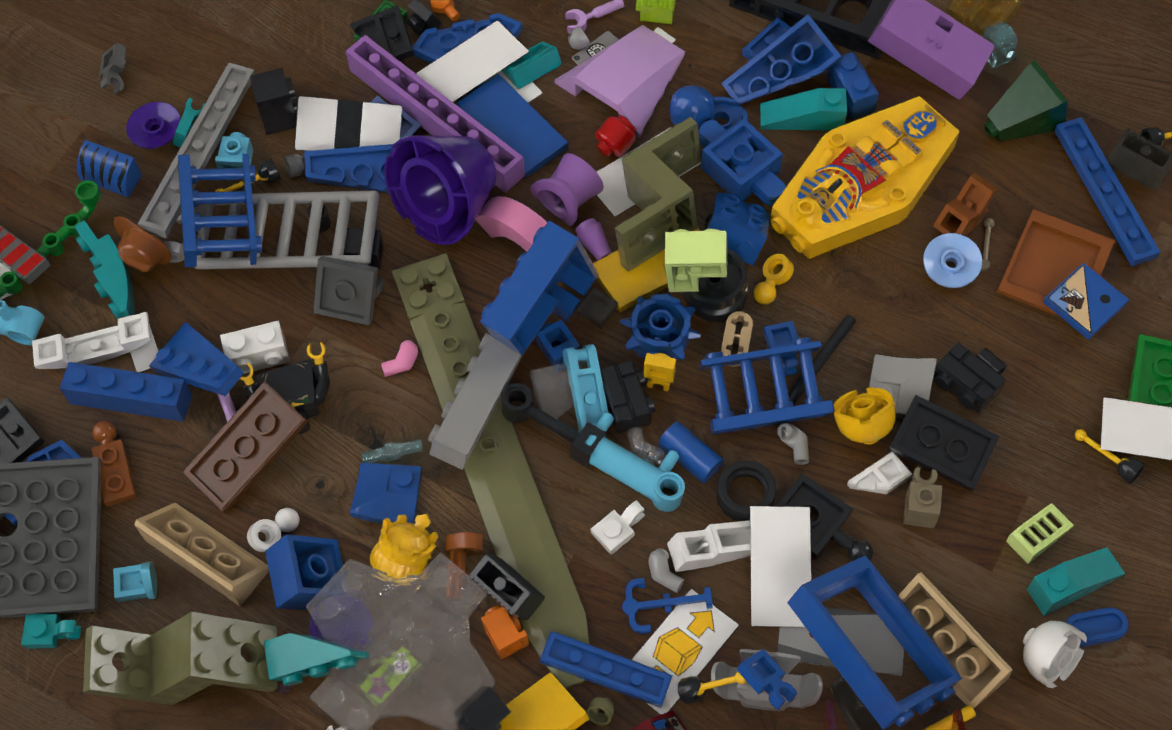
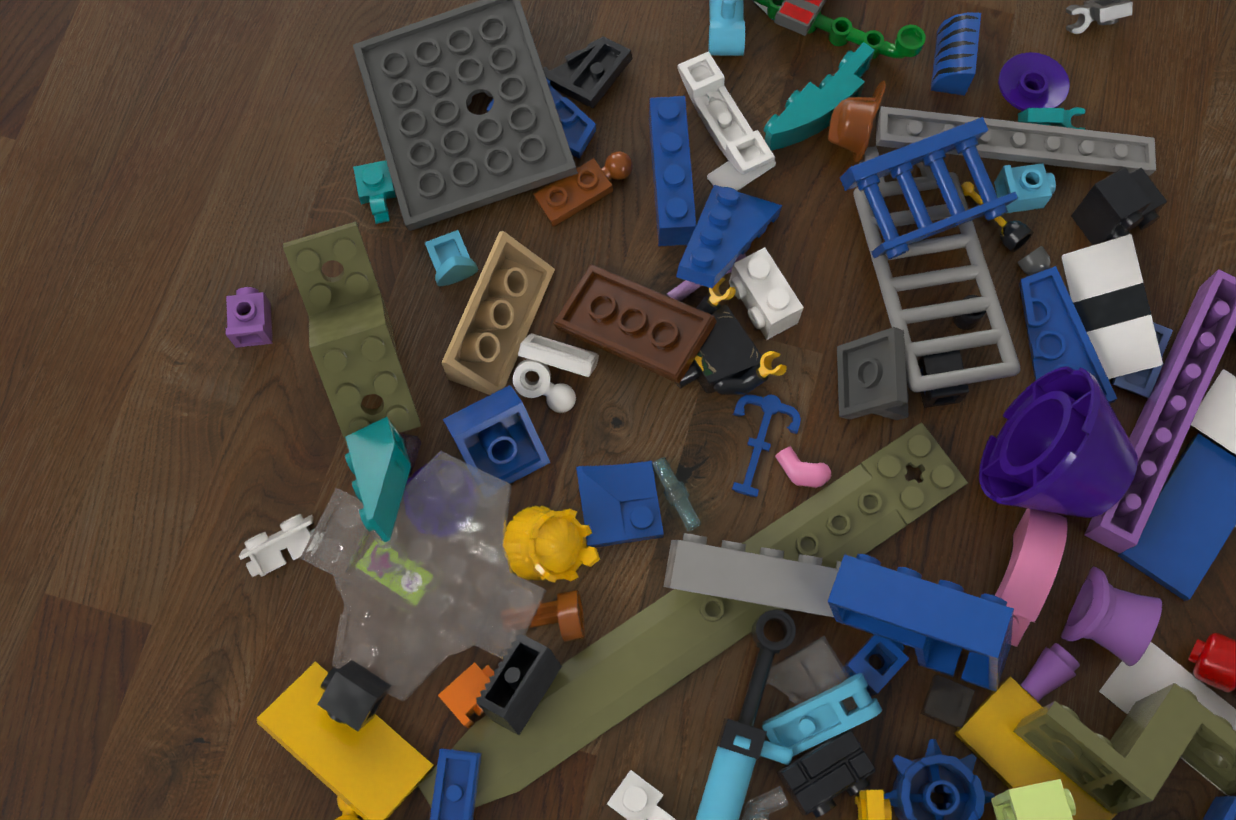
camera: 75 degrees right, 10 degrees up
none -> white tile [518,333,599,377]
none -> blue piece [732,394,801,497]

